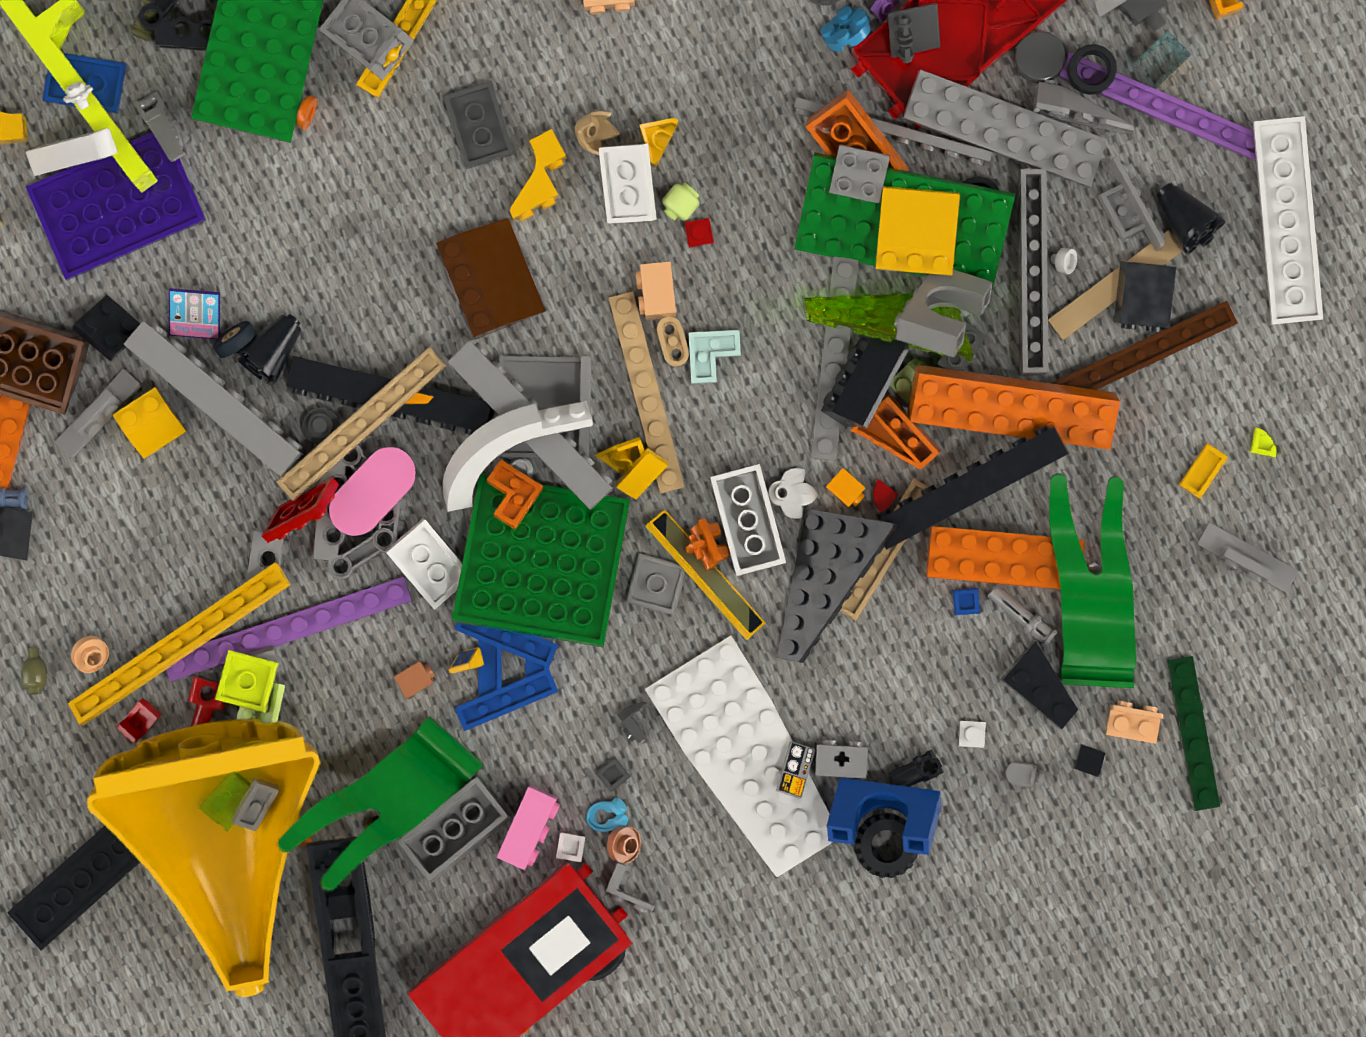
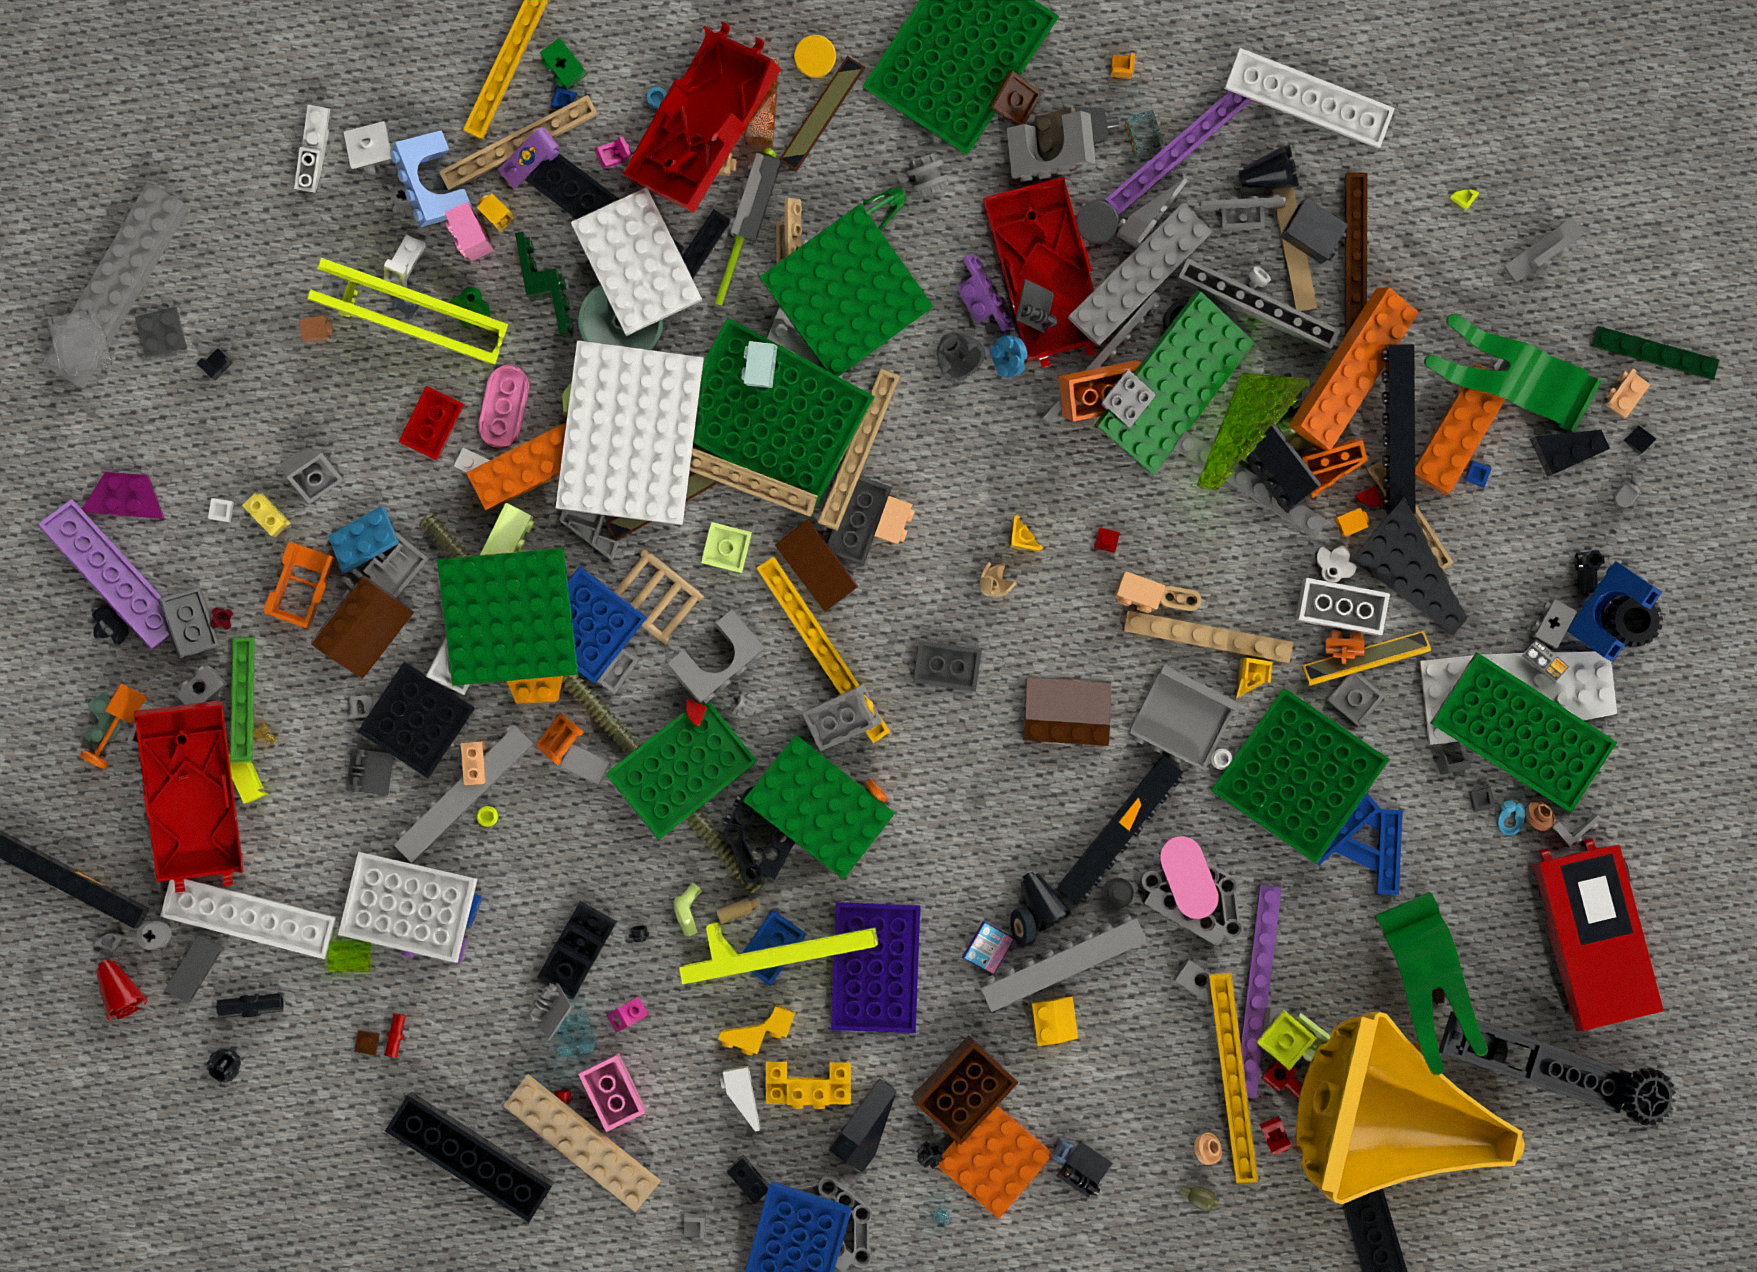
camera: 70 degrees left, 0 degrees up
white beam [25,128,118,176] -> none
light grey bracket [55,369,141,458] -> none
white plant [63,82,93,109] -> none
black plate [72,295,141,362] -> none
light grey piece [133,91,185,162] -> none
clear neon green plate [199,772,251,831] -> none
light grey plate [232,777,279,831] -> none
red plate [261,477,339,543] -> none
tan tile [277,347,447,501] -> none
white plate [385,518,462,610] -> none
nougat brick [394,661,435,699] -> none
light grey slope [397,777,512,883] -> none
white arch [442,401,593,512] -> none
light grey brick [448,341,613,510] -> none
yellow slope [449,647,484,674] -> none
orange plate [487,460,543,530] -> none
bright pink brick [497,785,560,870] -> none
yellow arch [510,129,567,222] -> none
white plate [556,832,586,862] -> none
white plate [599,143,657,223] -> none
yellow tile [616,448,668,500] -> none
yellowish green head [662,183,699,221] -> none
light aqua plate [689,330,741,384] -> none
yellow slope [876,186,960,276] -> none
light grey arch [894,270,993,357] -> none
white plate [958,721,986,748] -> none
light grey pin [987,584,1058,648] -> none
black tyre [1067,44,1117,95] -> none
yellow tile [1178,443,1228,499] -> none
none -> tan cylinder [716,898,759,924]
none -> green plate [1430,652,1617,813]

